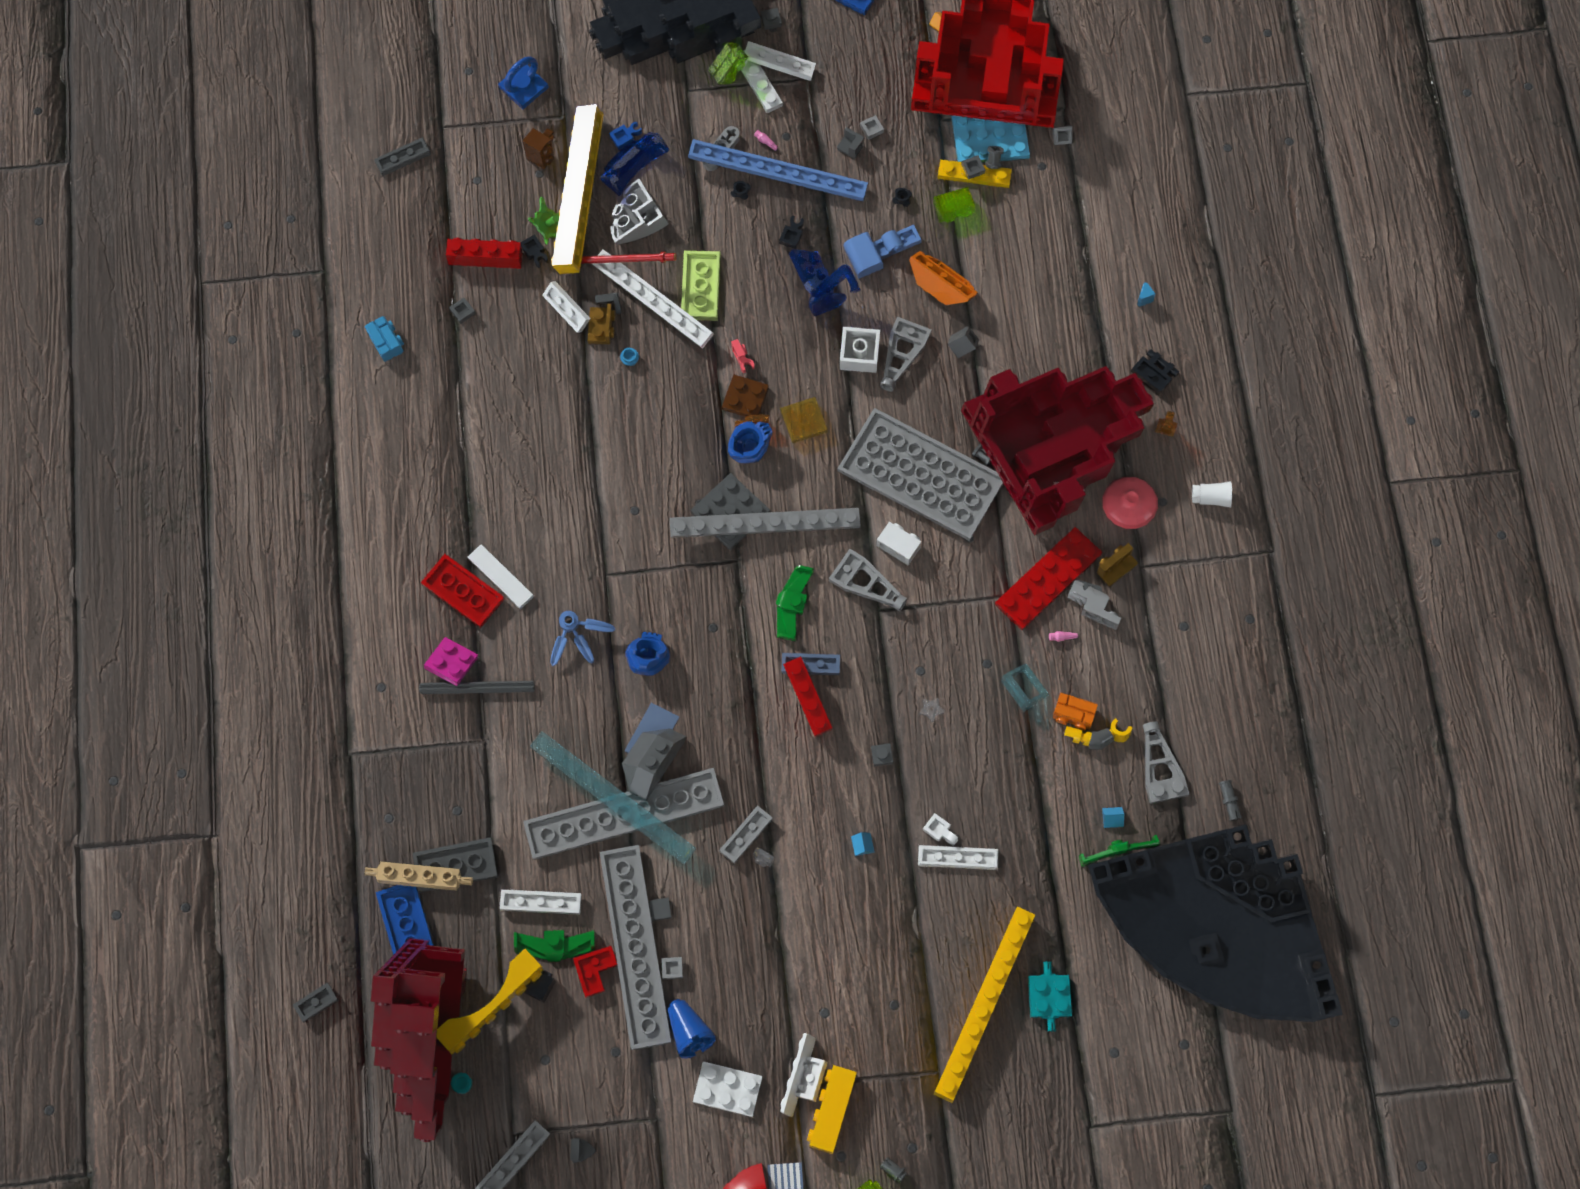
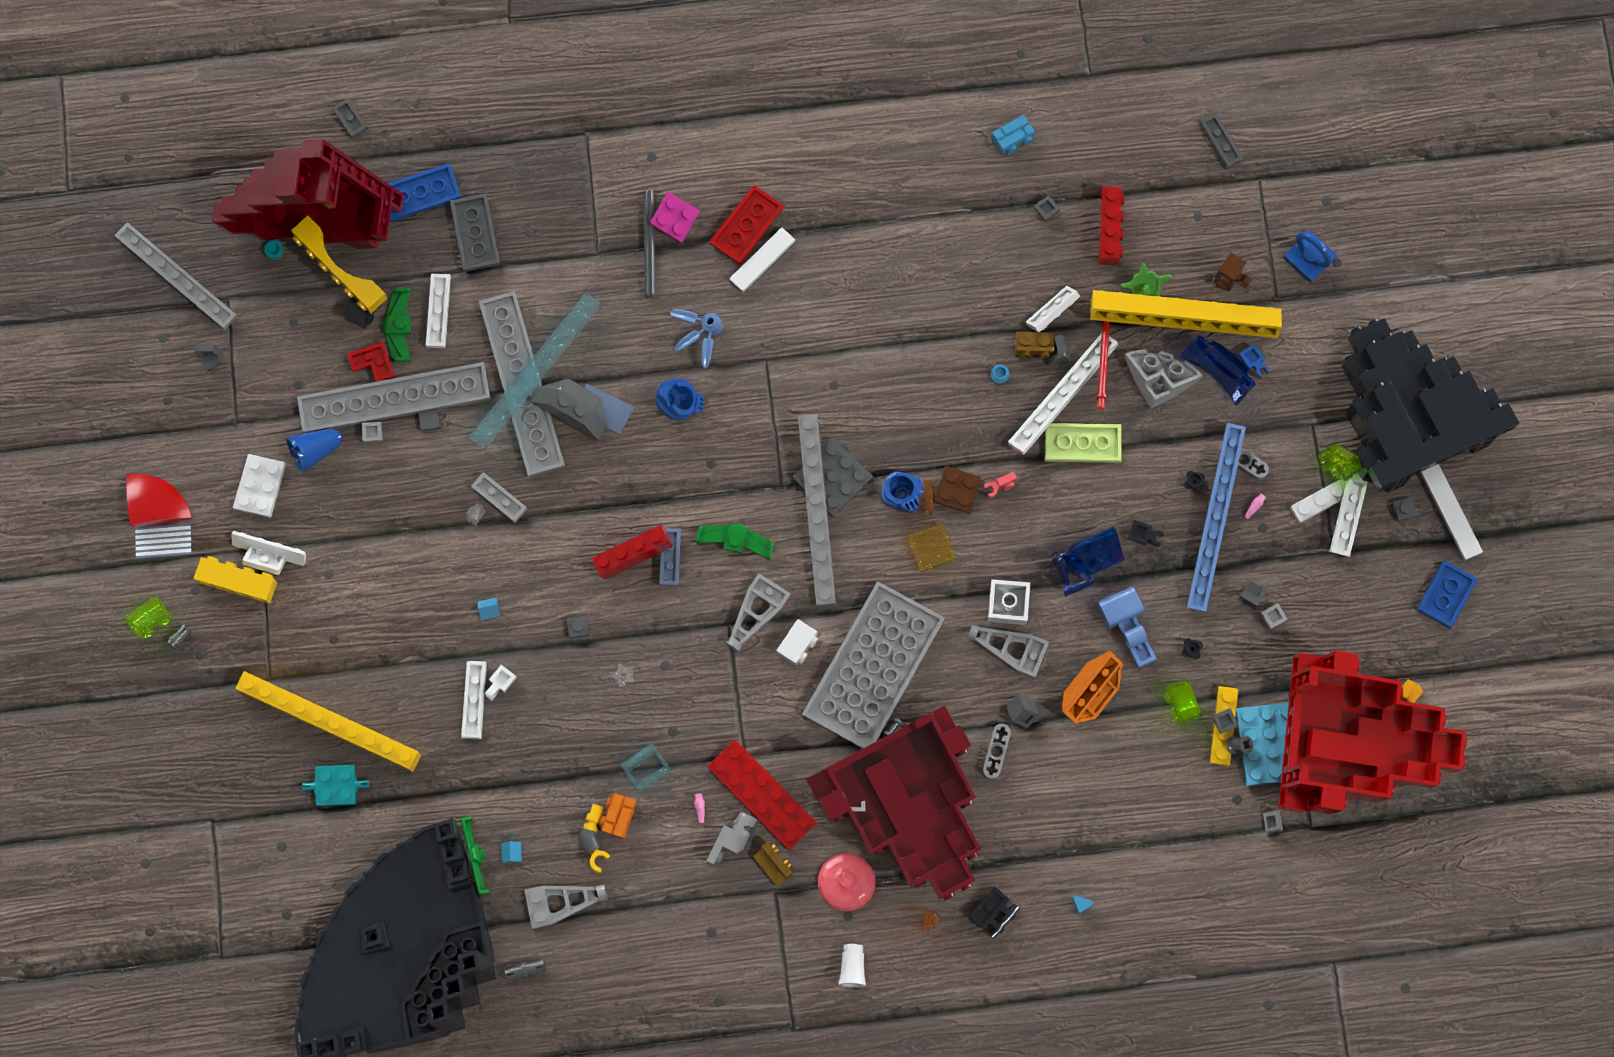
camera: 90 degrees right, 5 degrees up
tan plate [364,861,473,891] -> none
black plate [520,234,549,268] -> none
none -> light grey beam [983,724,1011,780]

